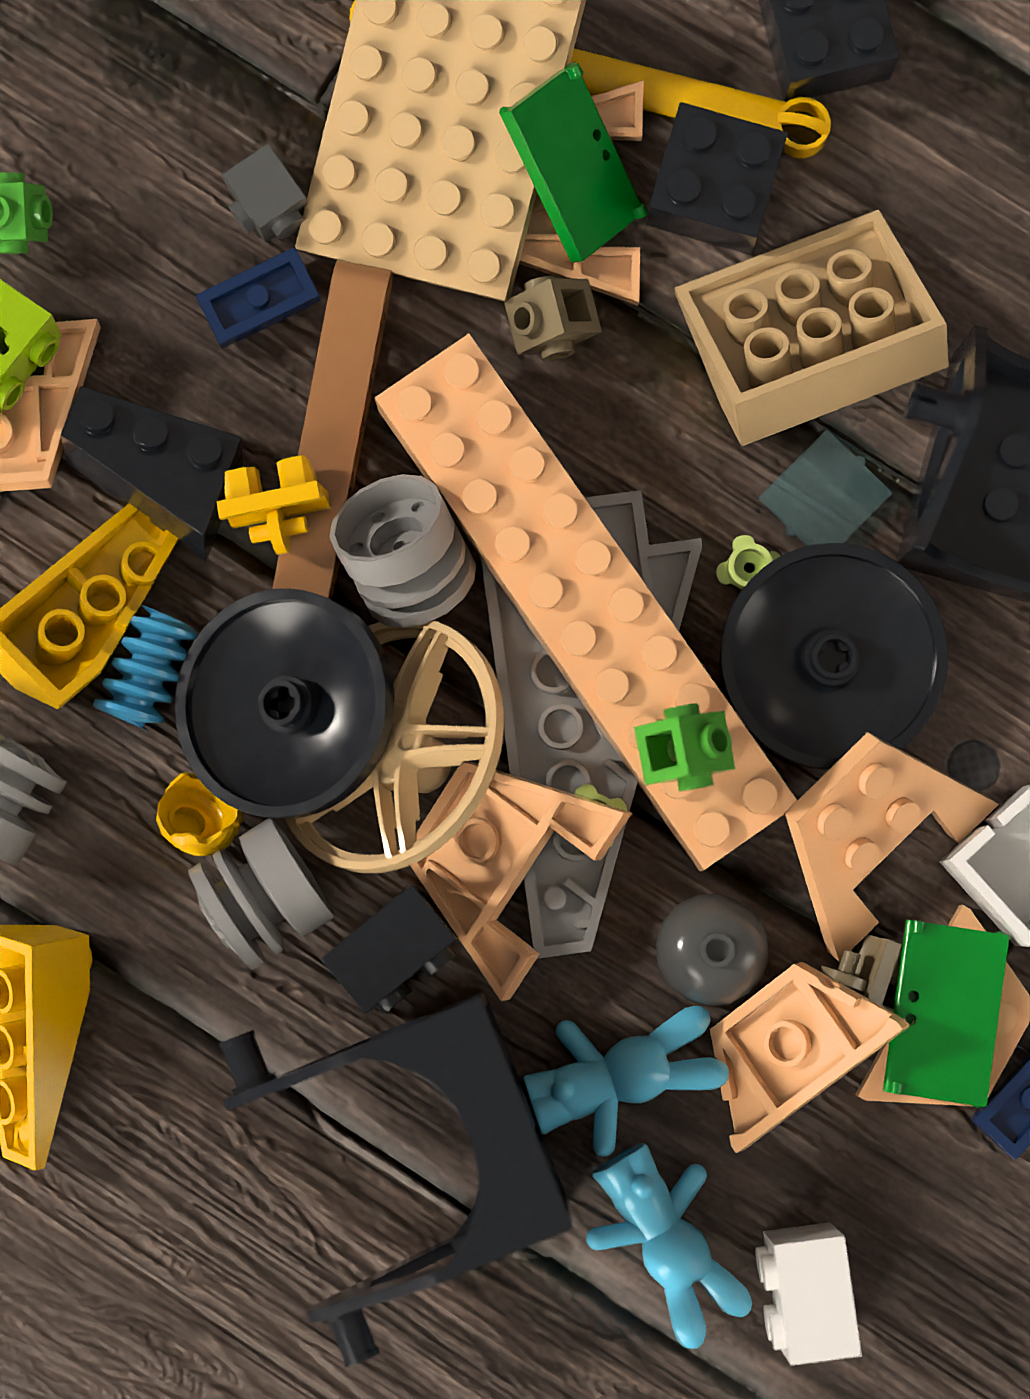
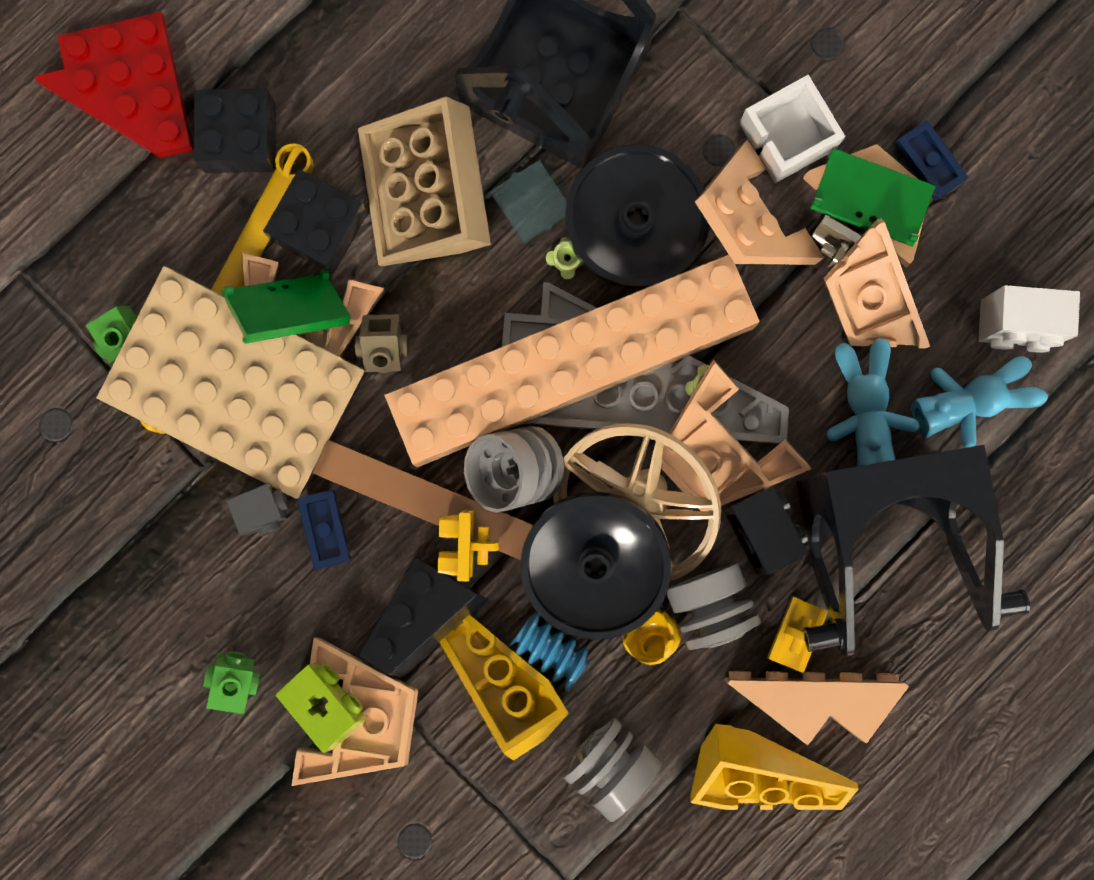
camera: 80 degrees left, 0 degrees up
bright green brick [634,703,735,792] -> none
dark grey cylinder [656,893,769,1007] -> none
none -> light nougat slope [723,671,909,745]
none -> yellow hips [767,596,828,673]

